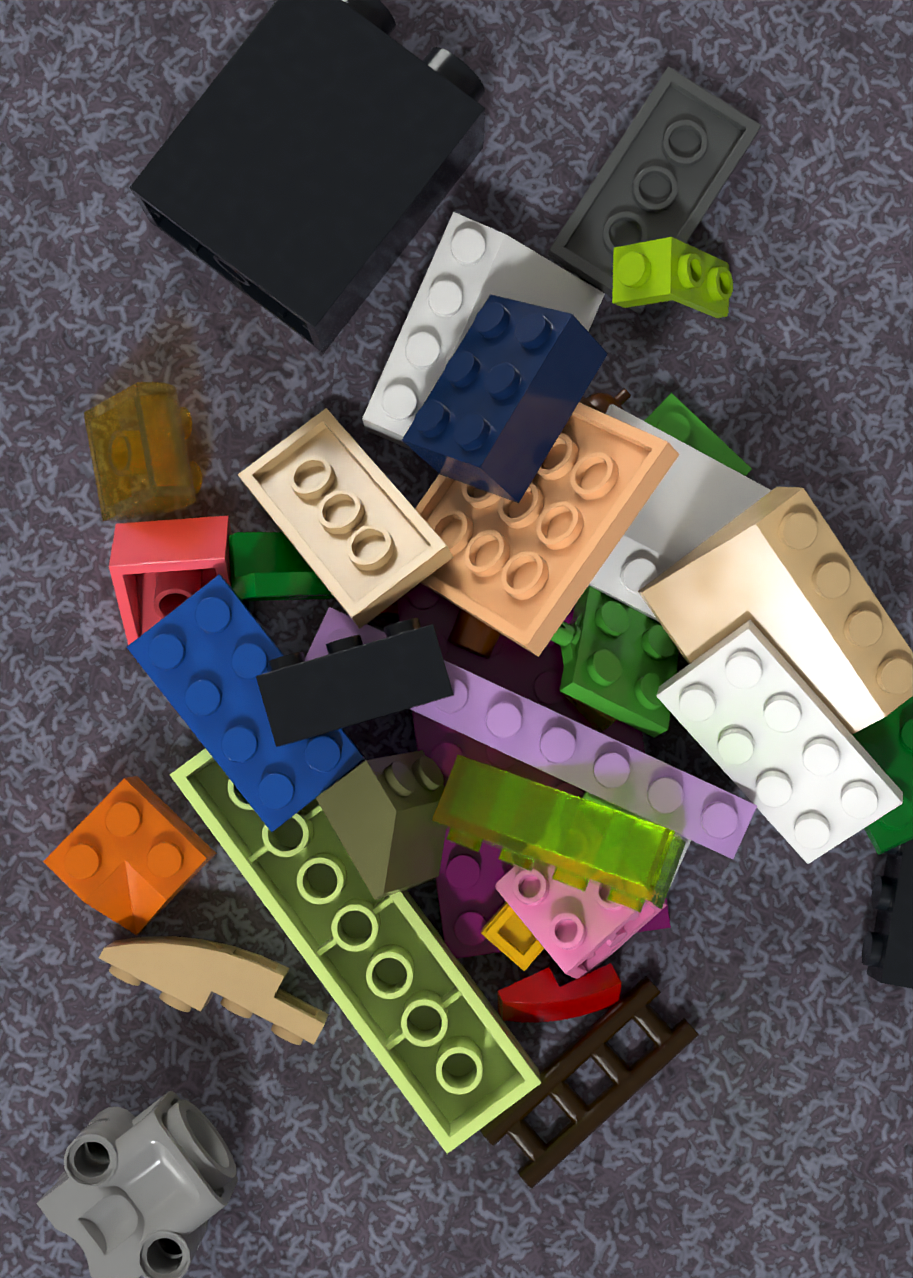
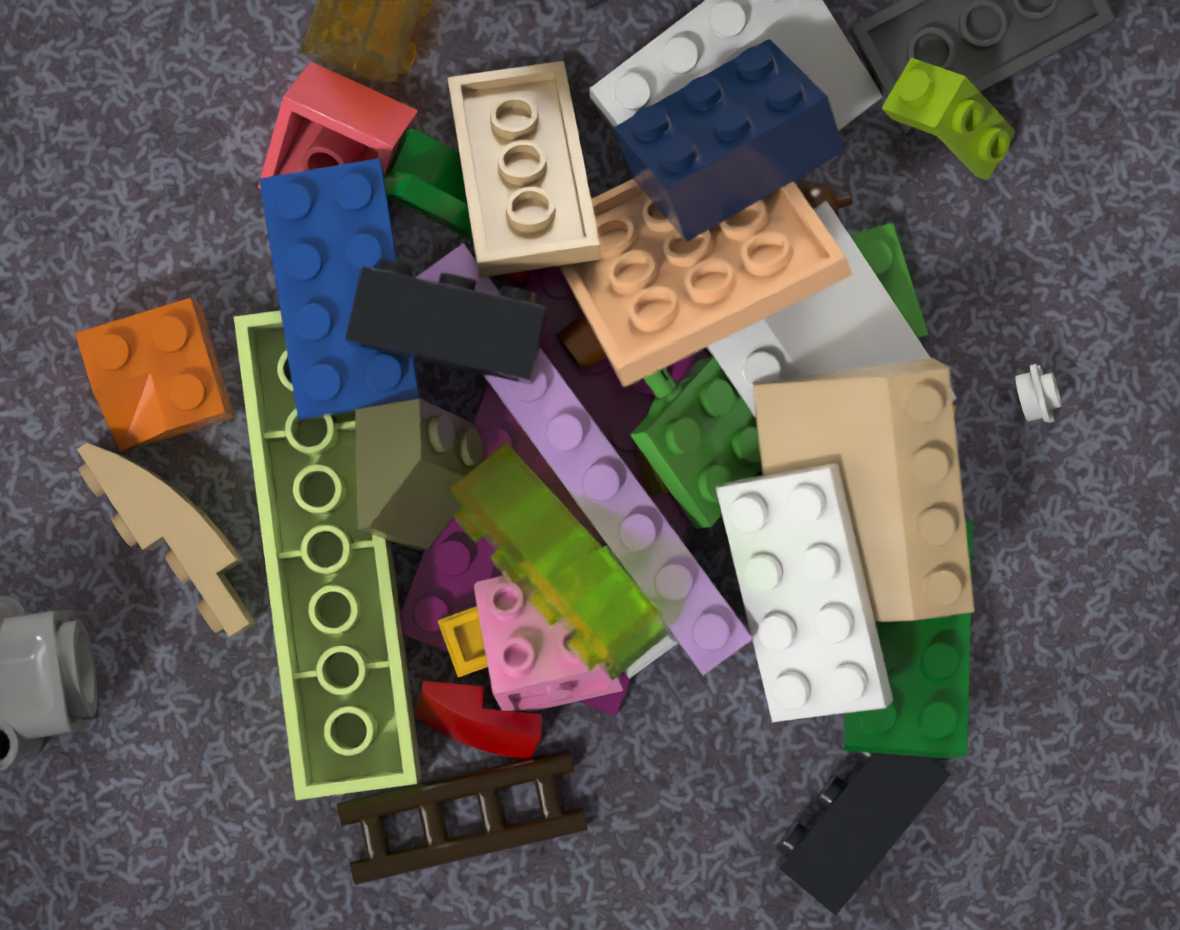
camera: 30 degrees right, 0 degrees up
none -> white plate [1015,364,1062,423]

